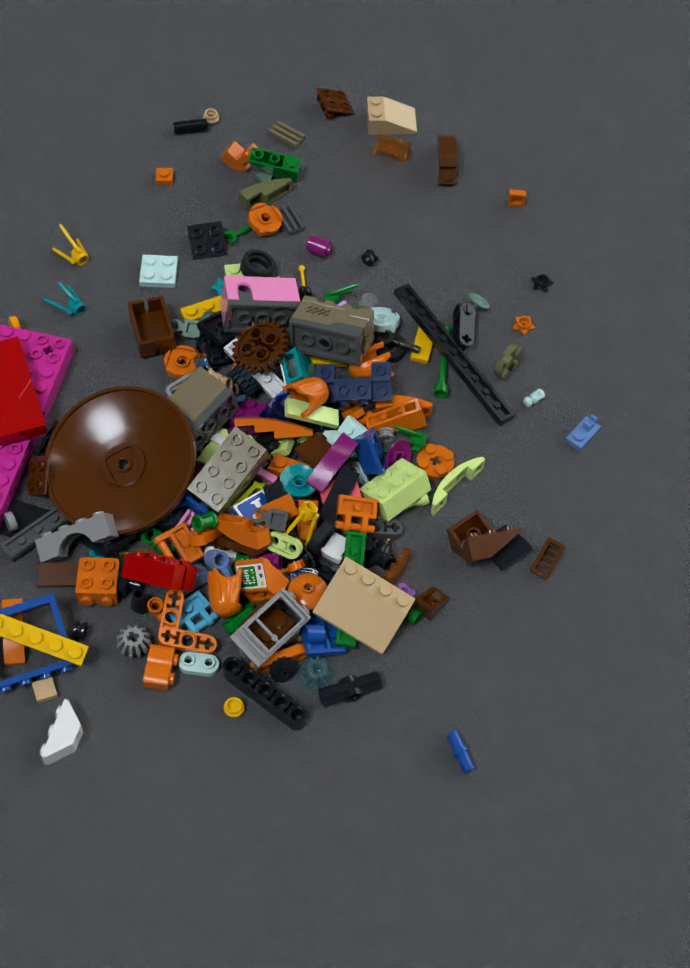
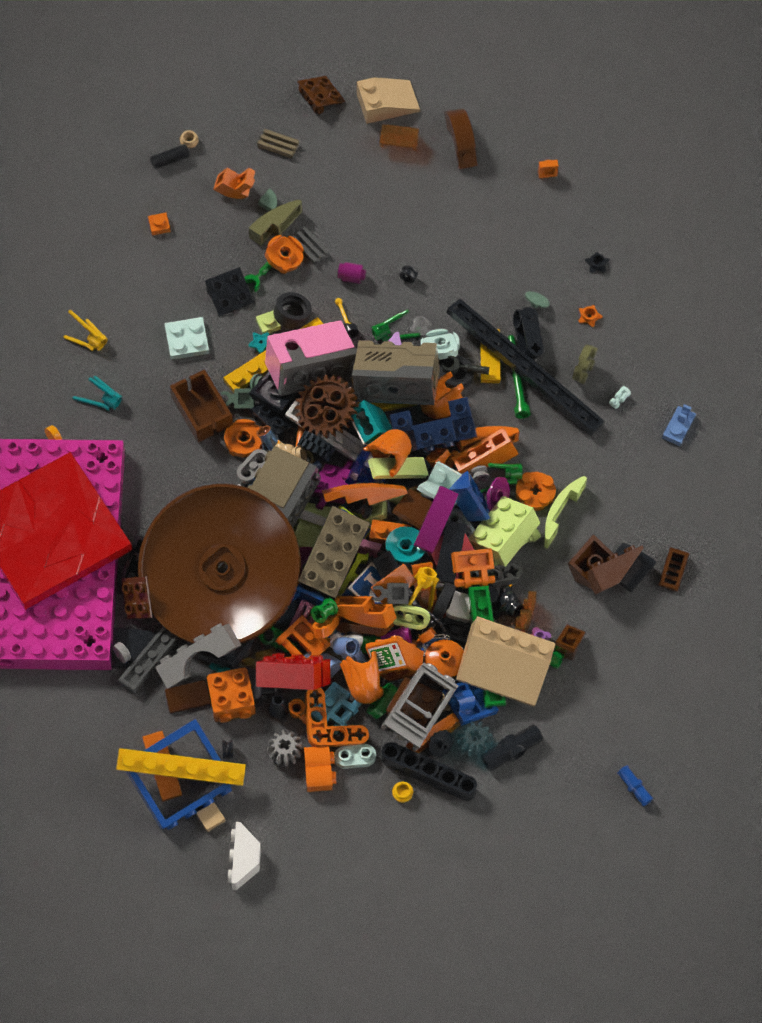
camera: 10 degrees left, 5 degrees up
green slope [248,147,301,183] -> none

